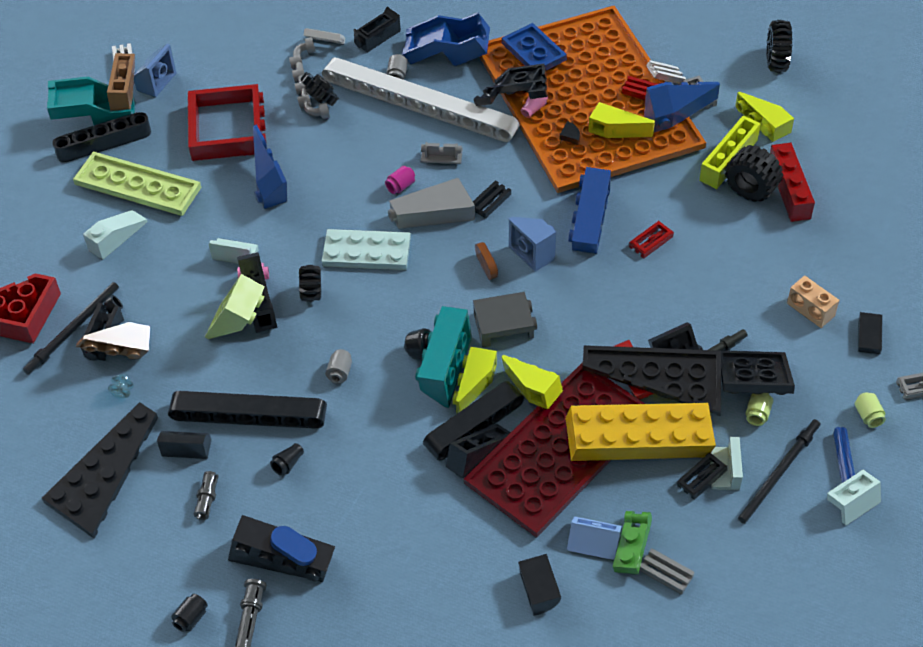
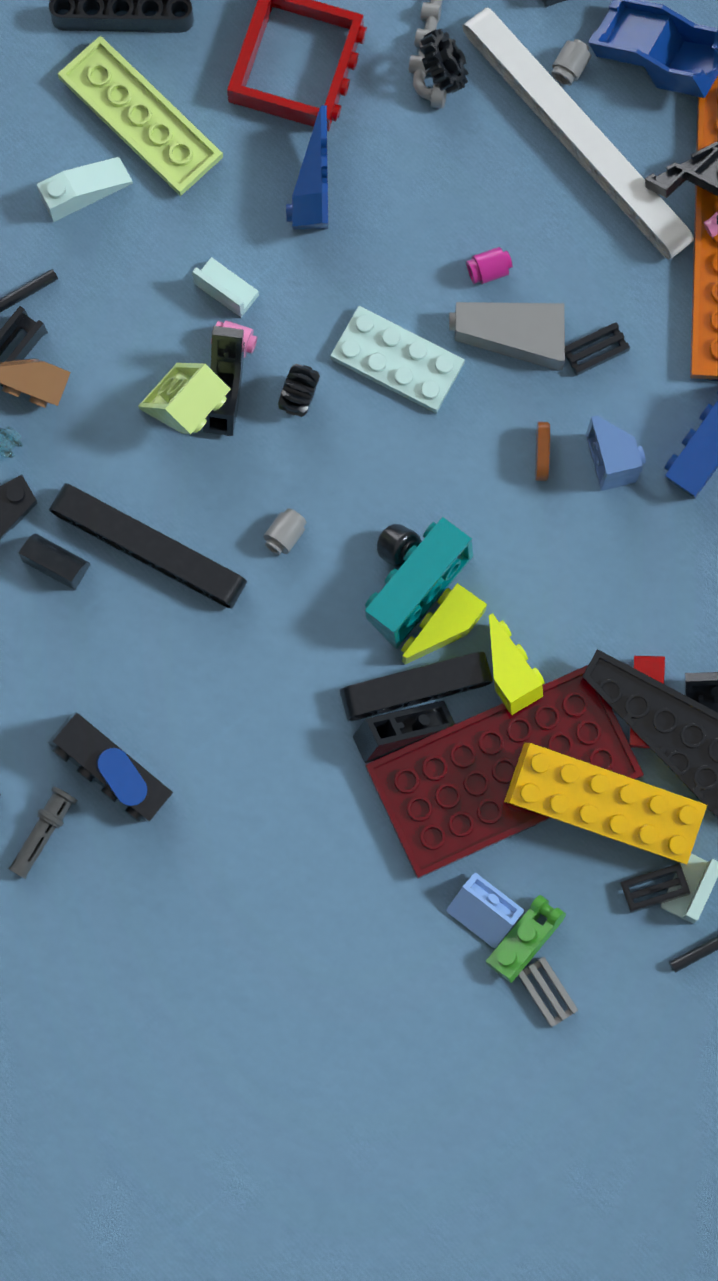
camera: 20 degrees right, 25 degrees up
black hinge [104,295,123,314] -> none
dark grey pin [193,471,219,520] -> none
black cone [270,443,304,476] -> none
light grey hinge [421,142,463,164] -> none
dark grey panel [473,292,537,348] -> none
black brick [518,554,561,616] -> none

